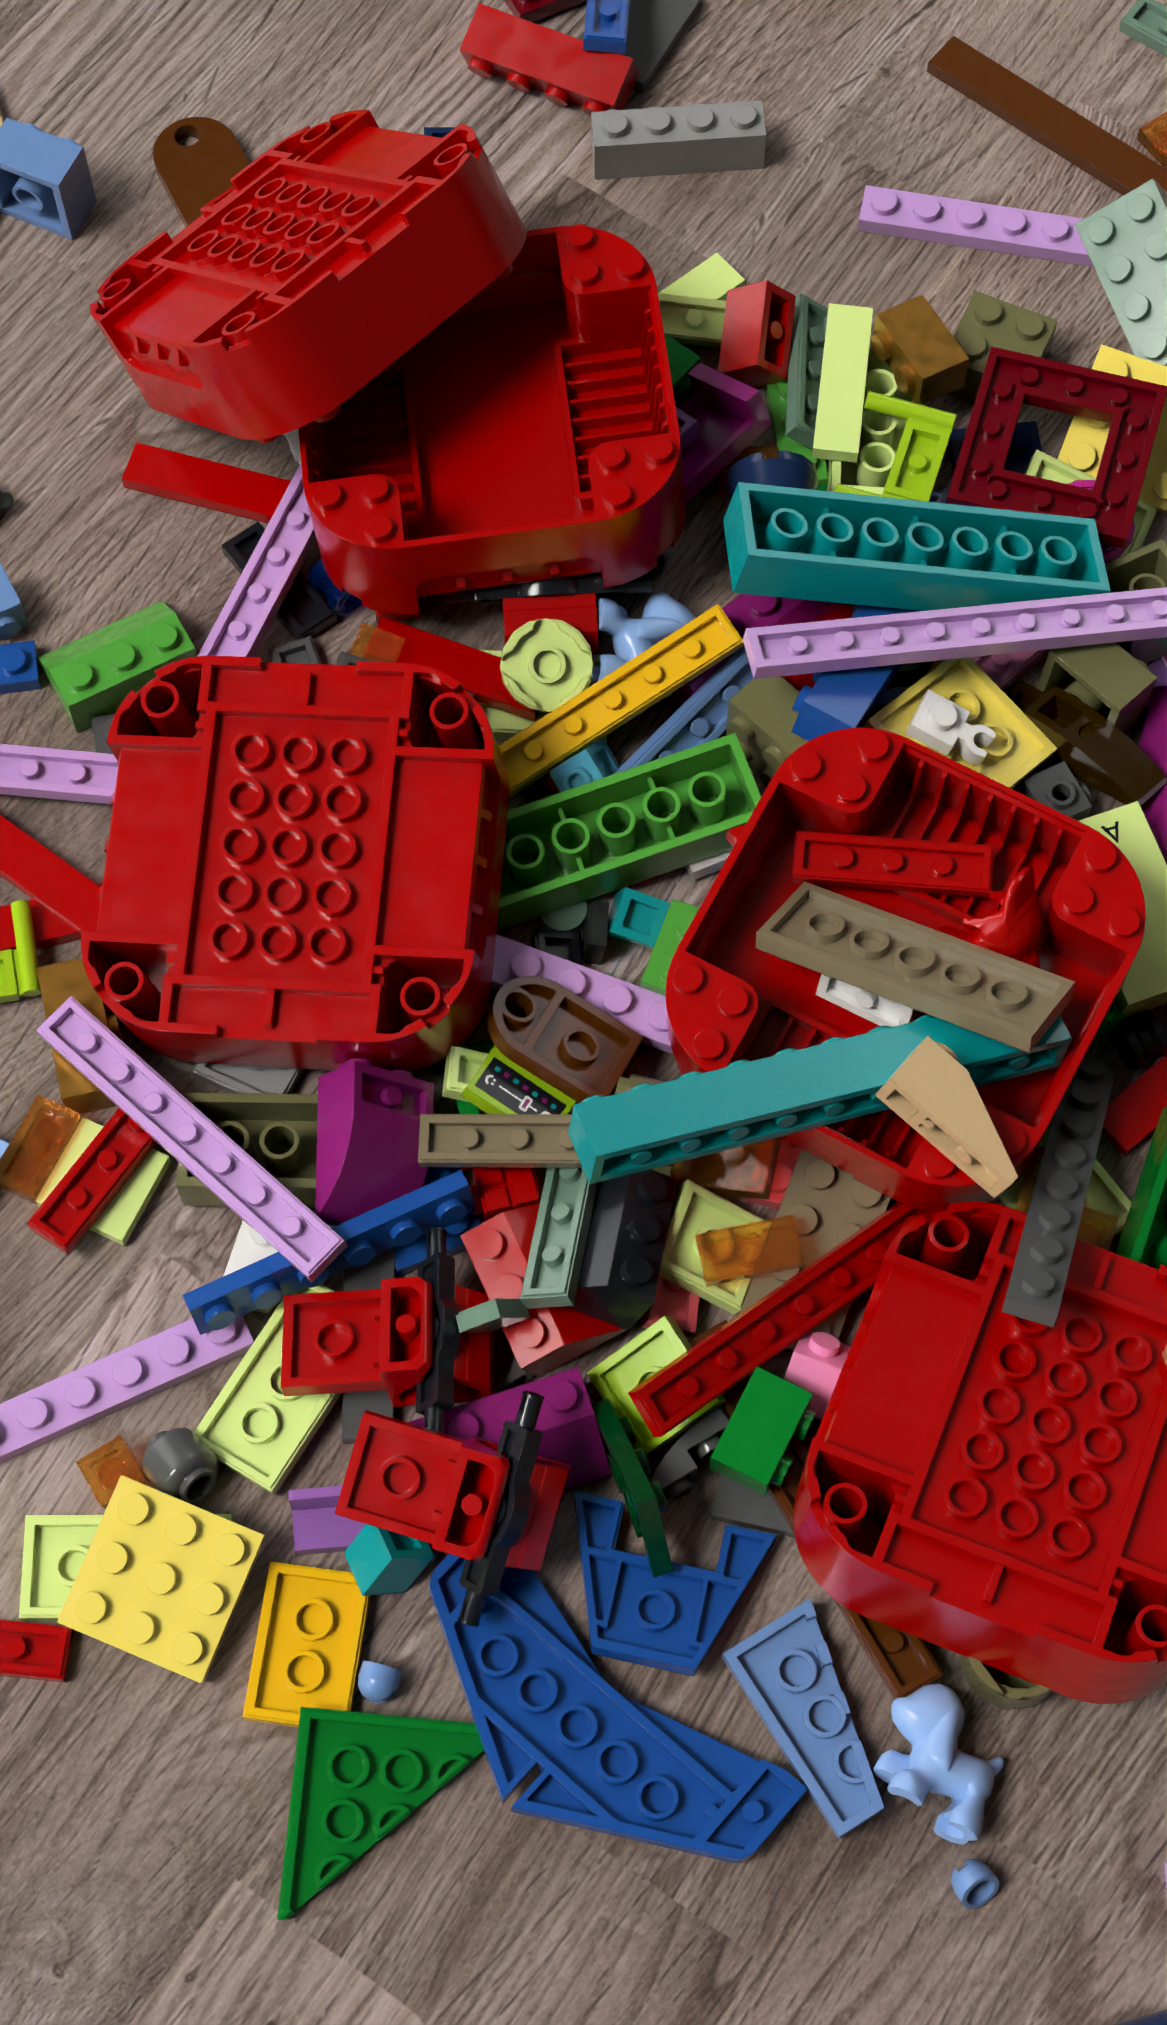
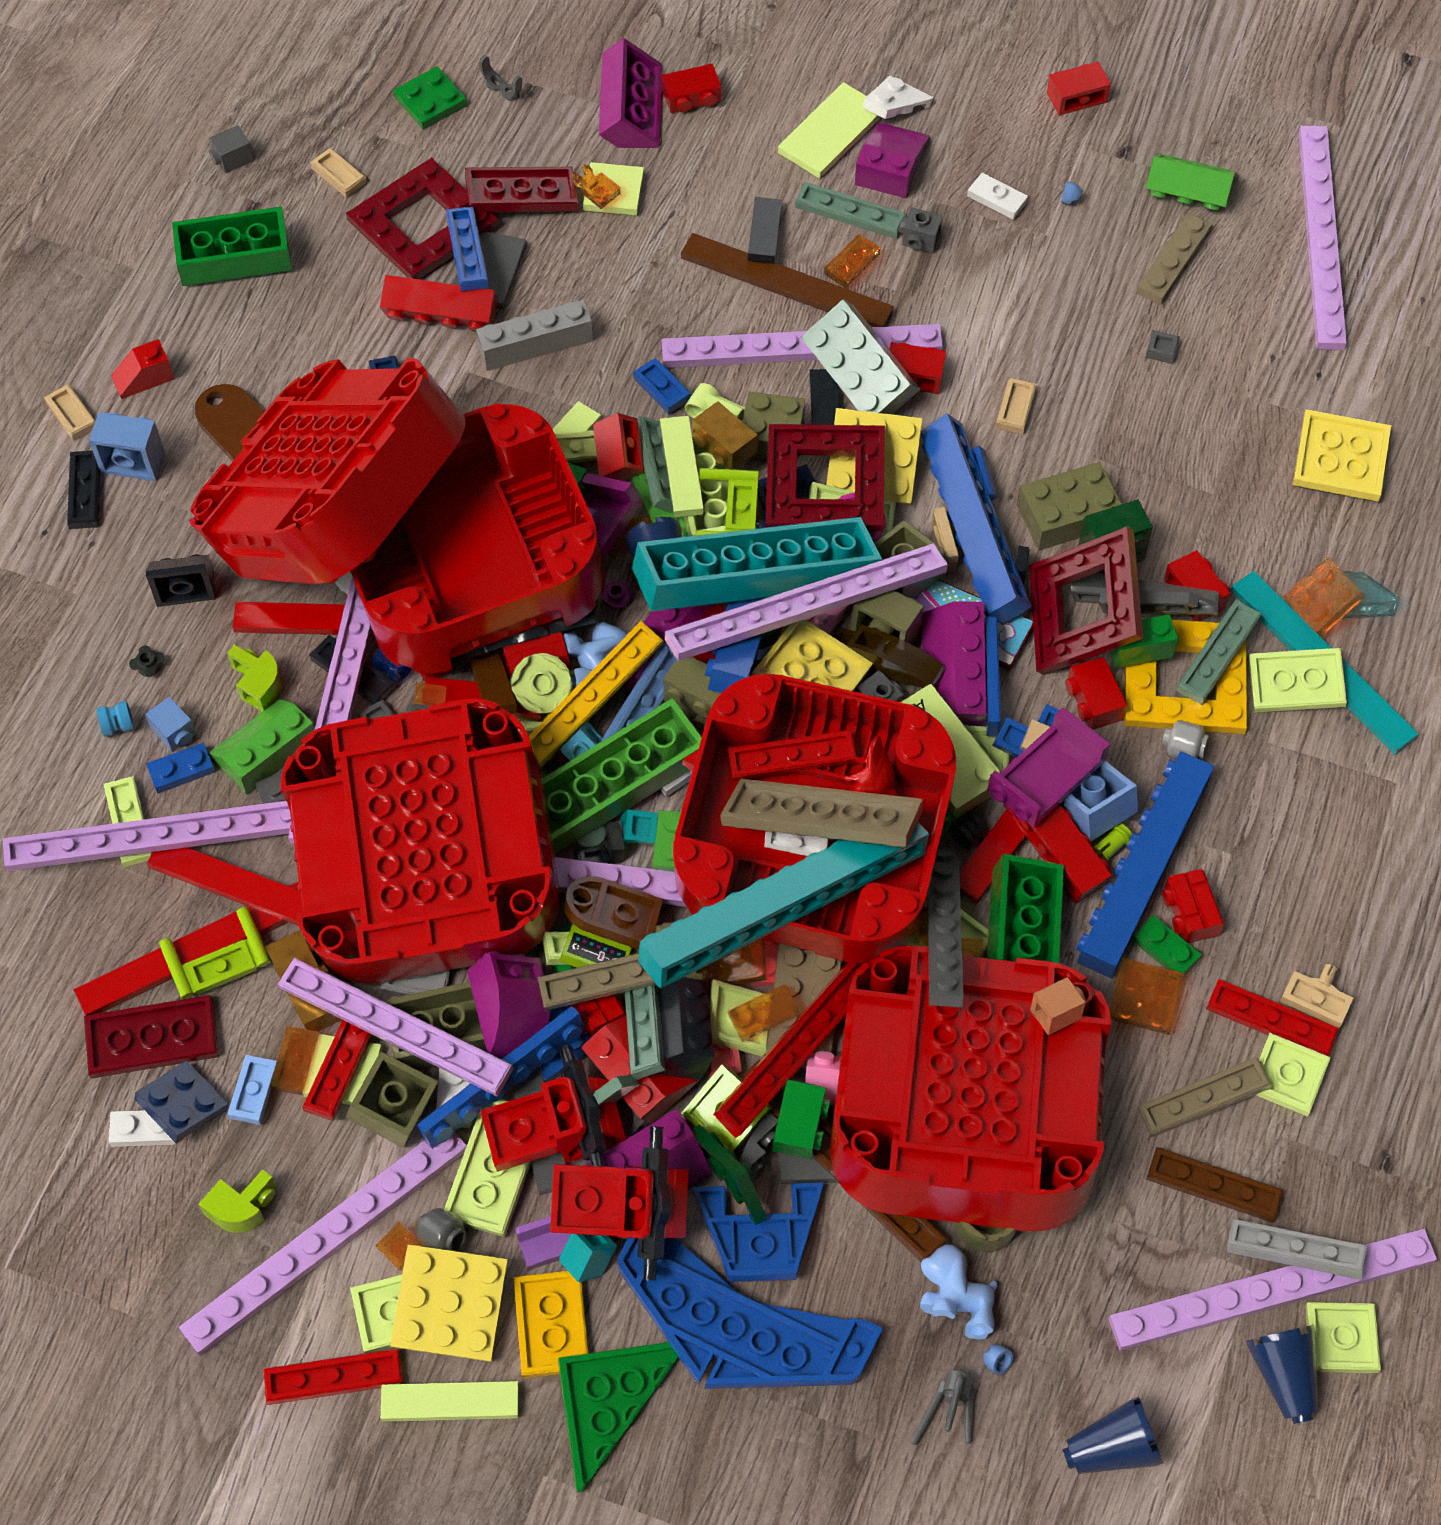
camera: 15 degrees left, 5 degrees down
medium blue hinge [358,1661,403,1703] -> none
medium blue wing [722,1598,884,1840] -> none
tan slope [875,1036,1018,1198] -> none
white plate [905,689,996,766] -> none
none -> red slope [111,339,174,399]
none -> black slope [146,554,216,607]
none -> lime brick [227,644,282,712]
none -> olive brick [346,1051,438,1148]
none -> yellowish green tile [380,1381,519,1422]
none -> reddish brown tile [468,652,517,713]
none -> magenta plate [602,581,631,610]
none -> blue plate [633,358,690,415]
none -> yellowish green piece [685,383,745,421]
none -> black tile [747,197,782,263]
none -> black tile [809,369,839,425]
none -> dark grey plant [911,1370,976,1445]

